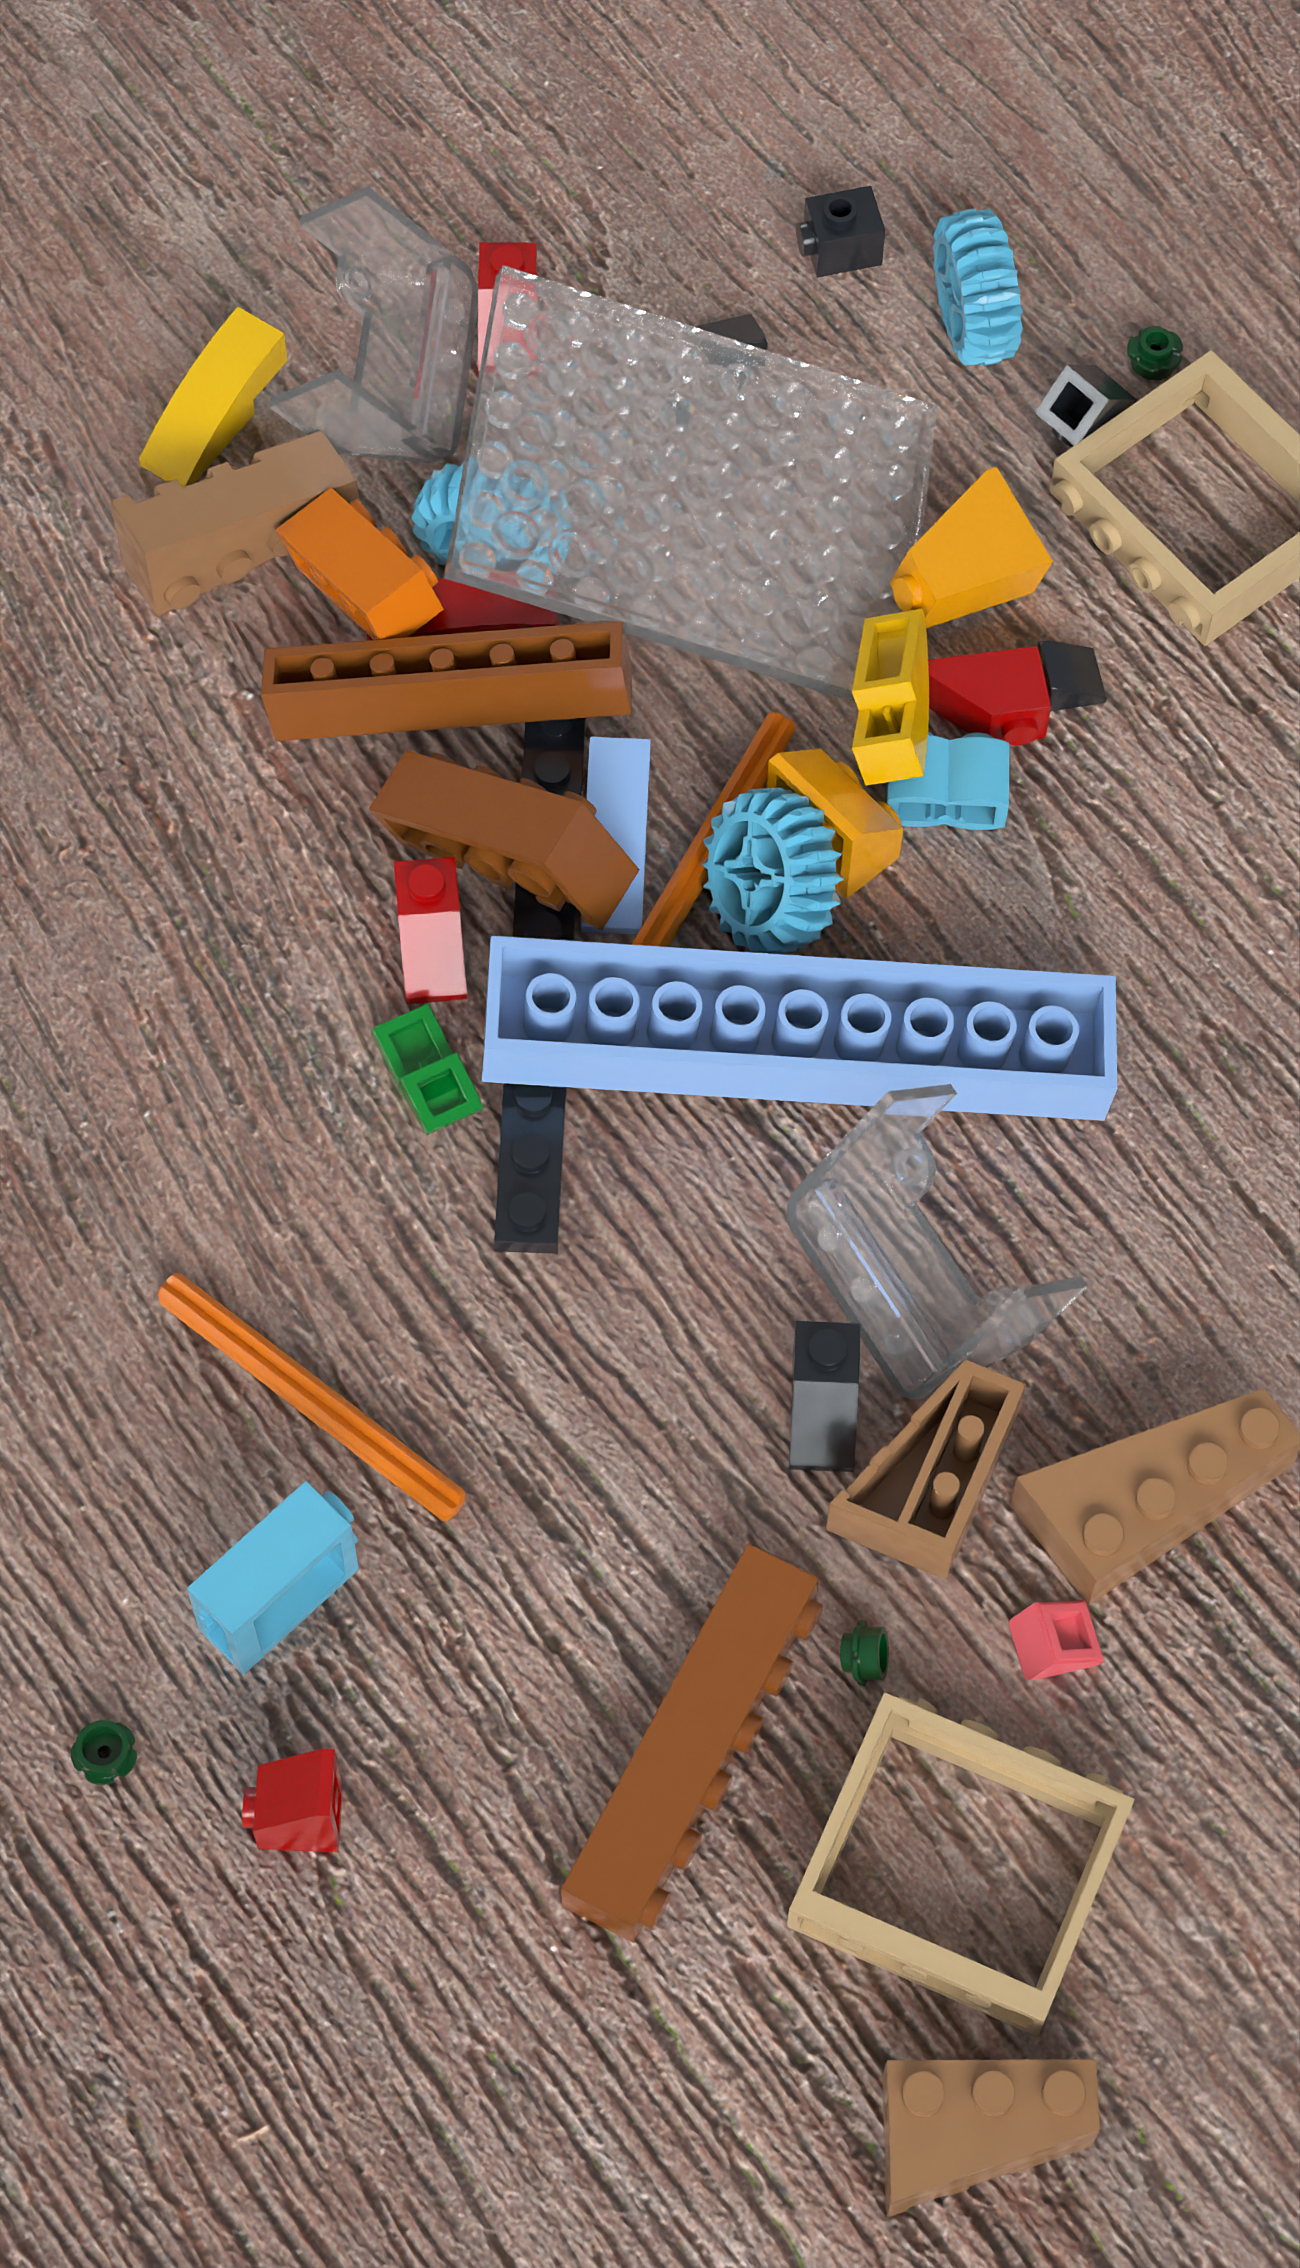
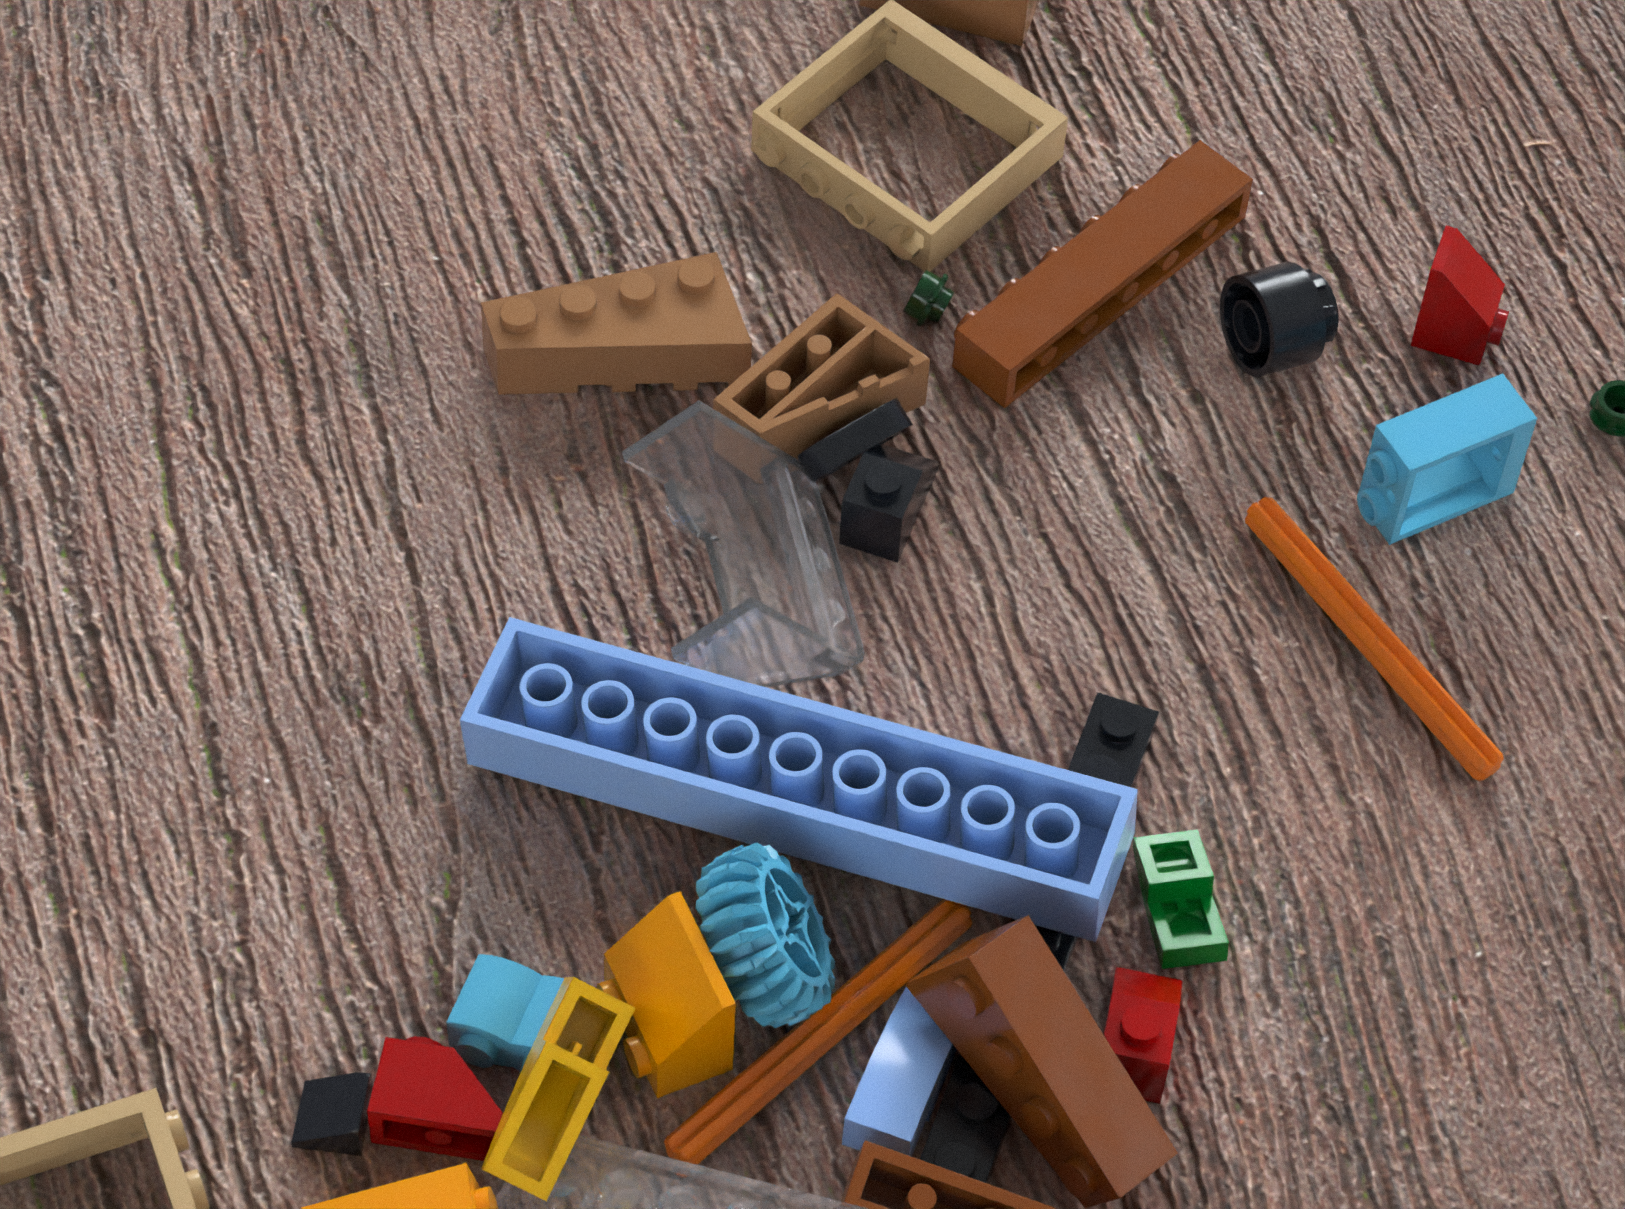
camera: 165 degrees left, 10 degrees down
coral slope [1009,1600,1104,1680] -> none
none -> black beam [797,398,913,483]
none -> black piece [1220,262,1339,377]

